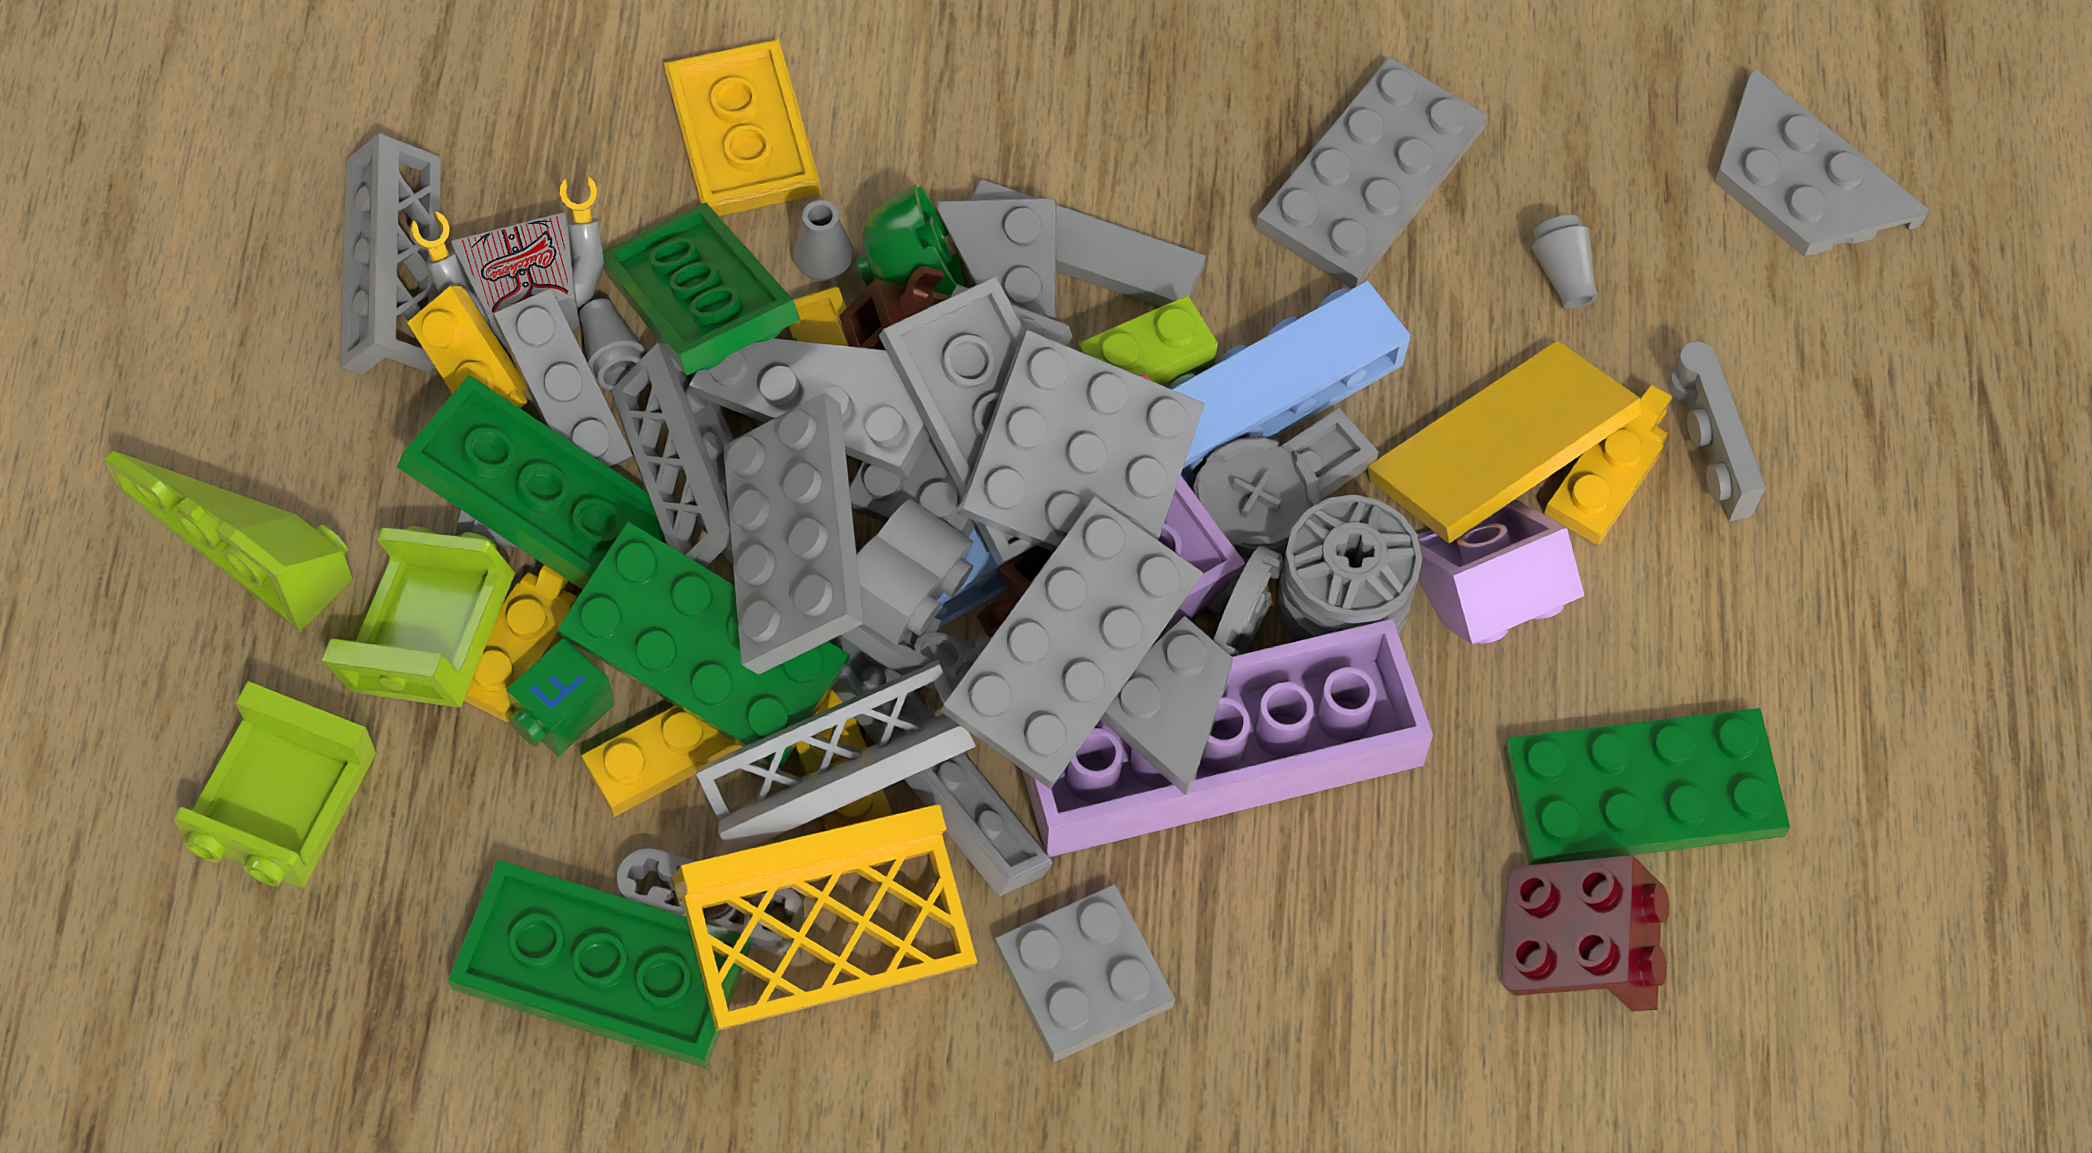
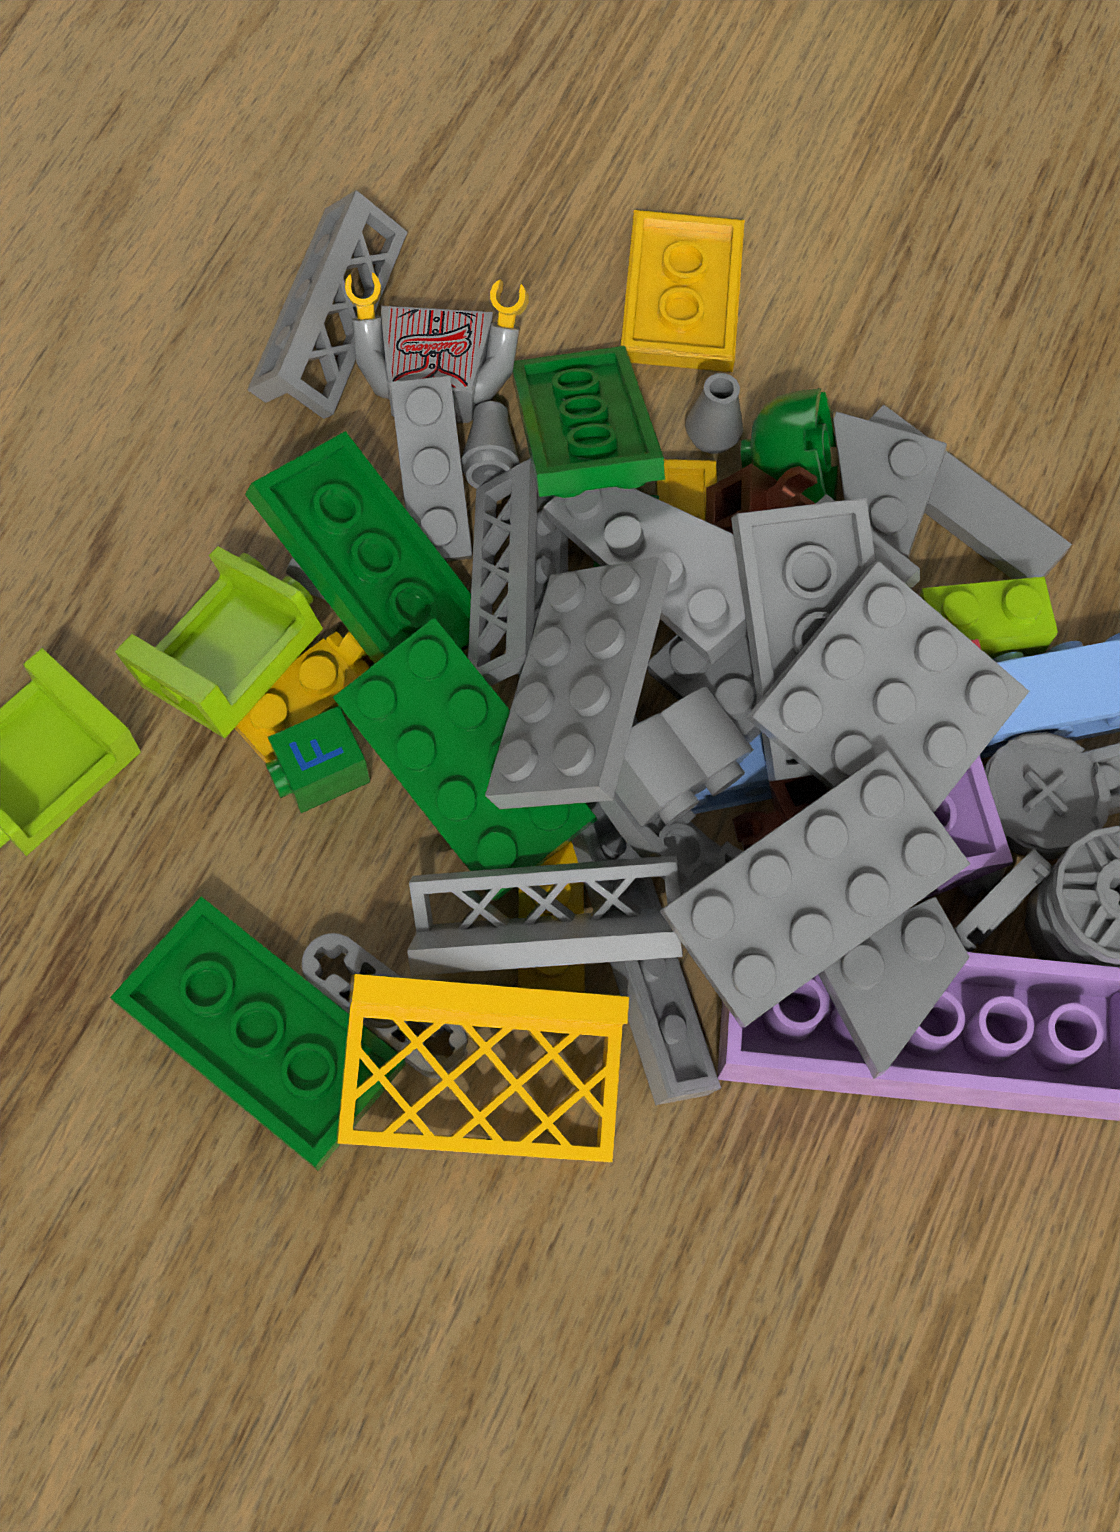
camera: 20 degrees right, 5 degrees up
lime wedge [104,451,353,632] -> none
yellow hinge [407,286,528,410] -> none
yellow plate [581,706,743,817] -> none
light grey plate [995,884,1175,1063] -> none

